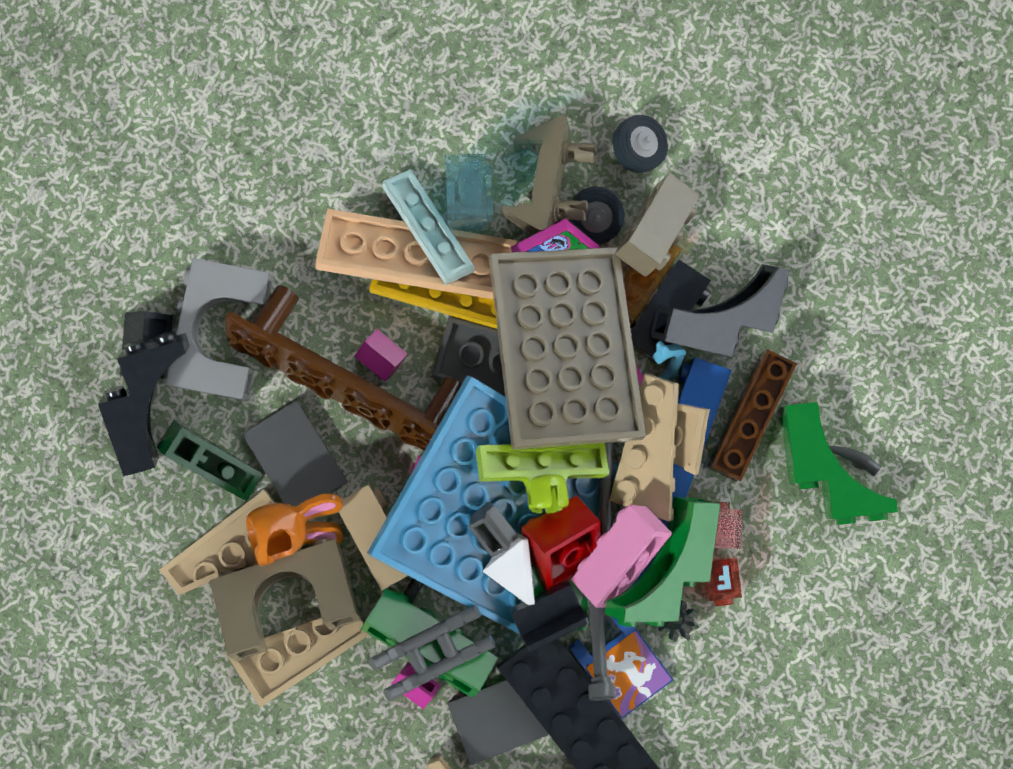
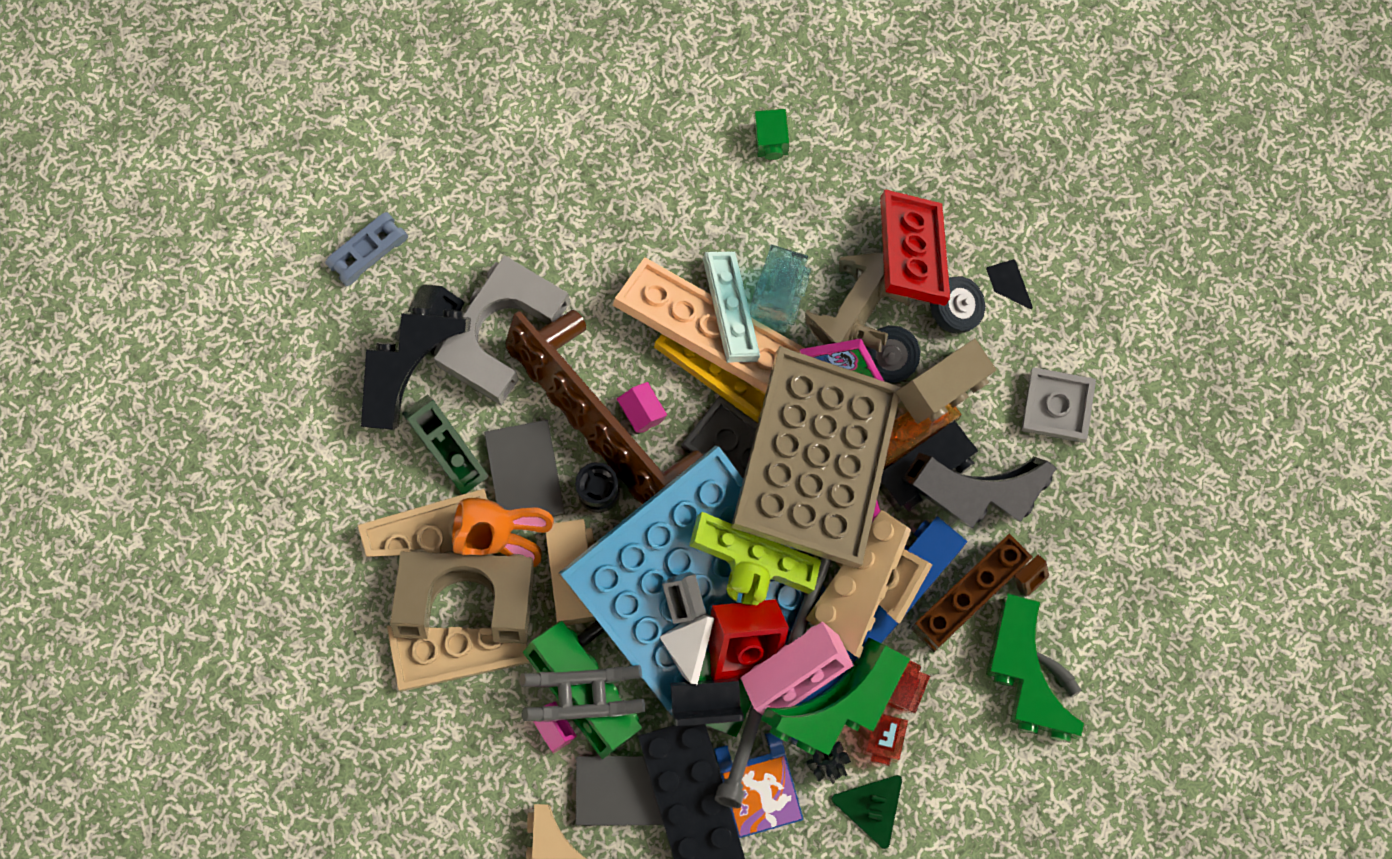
camera: 20 degrees right, 10 degrees down
medium azure helmet [652,341,686,381] -> none
none -> sand blue plate [325,212,408,287]
none -> black wheel [575,462,620,513]
none -> green brick [754,109,789,160]
none -> dark green piece [832,775,902,849]
none -> red plate [880,189,950,306]
none -> black sticker [986,259,1033,309]
none -> reddish brown tile [1014,554,1049,597]
none -> light grey plate [1021,367,1096,443]

